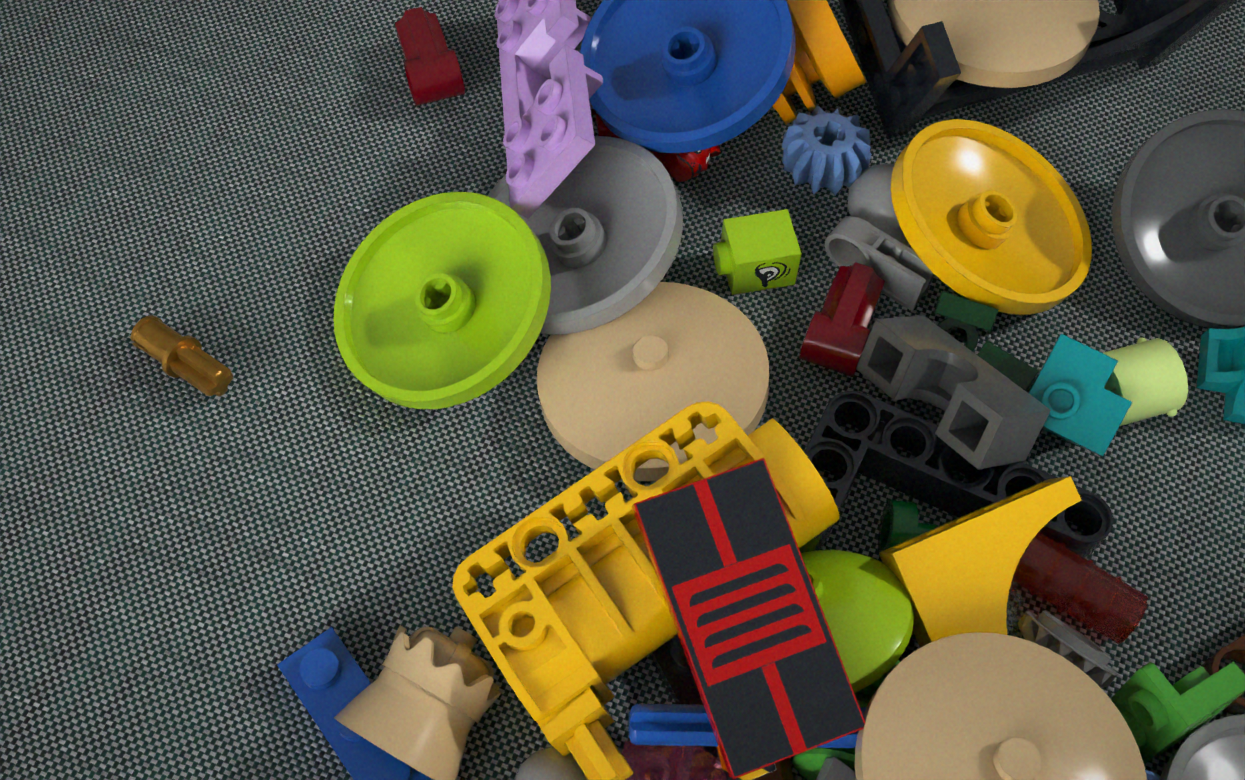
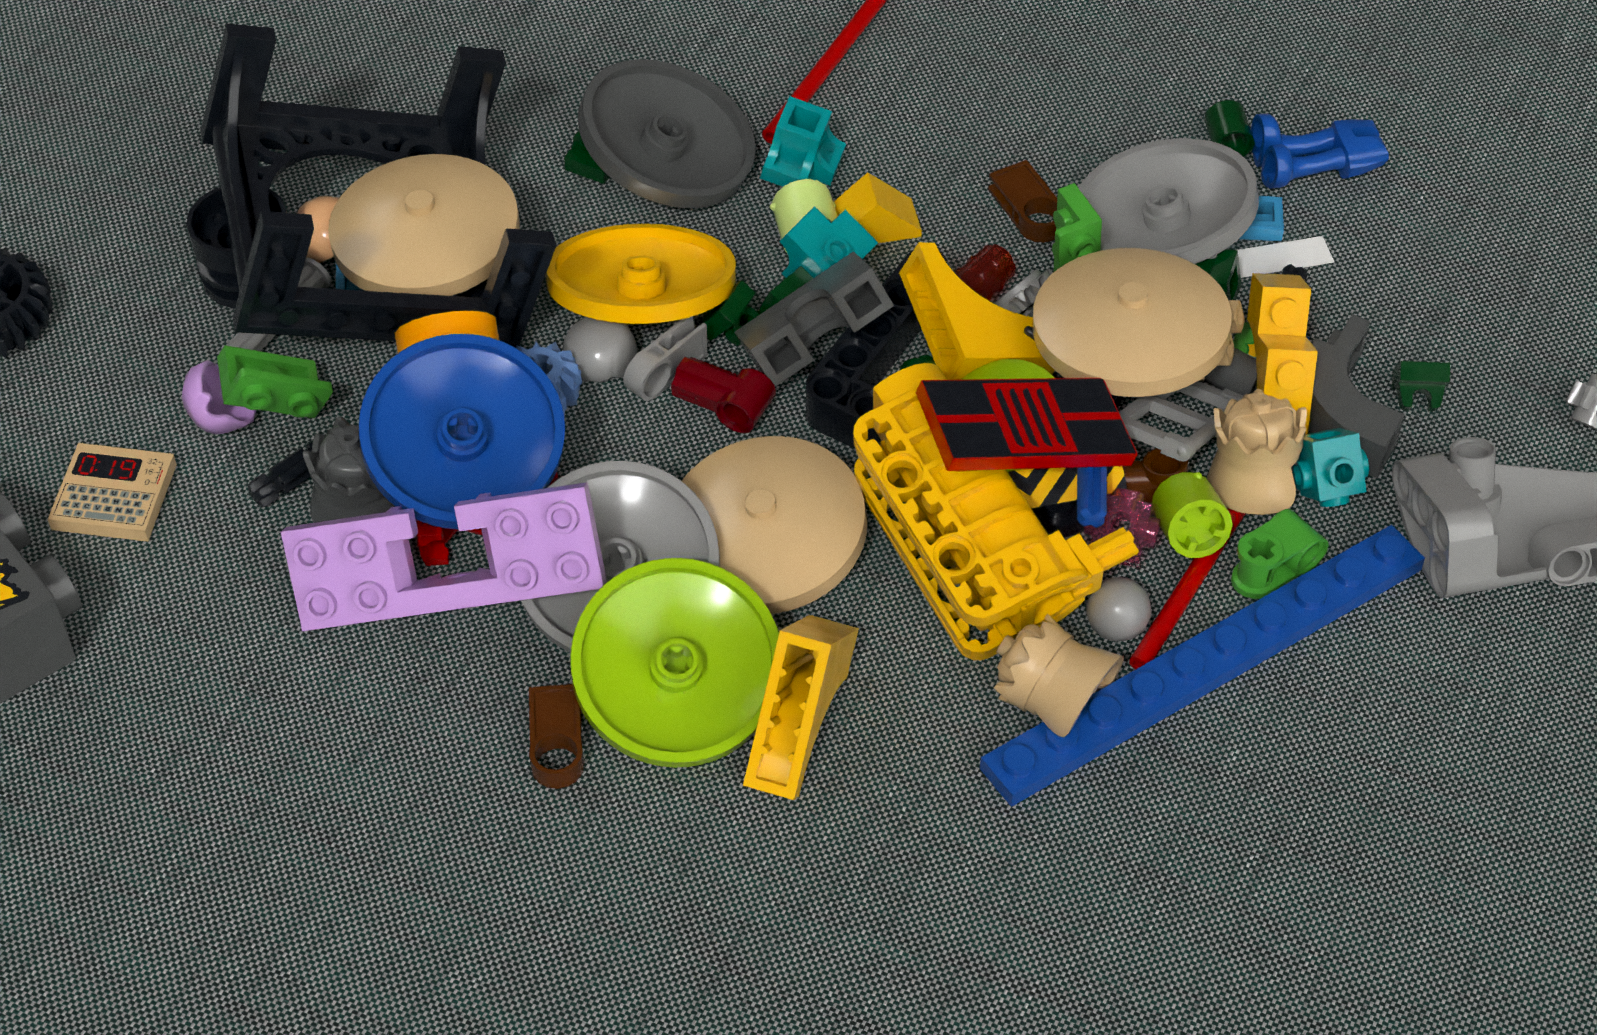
camera: 85 degrees left, 10 degrees down
pearl gold axle [130,315,233,396] -> none
dark red piece [395,7,465,106] -> none
lime brick [713,209,802,295] -> none
none -> reddish brown piece [529,684,584,789]
none -> yellow arch [743,615,859,800]
none -> yellow slope [834,172,922,244]

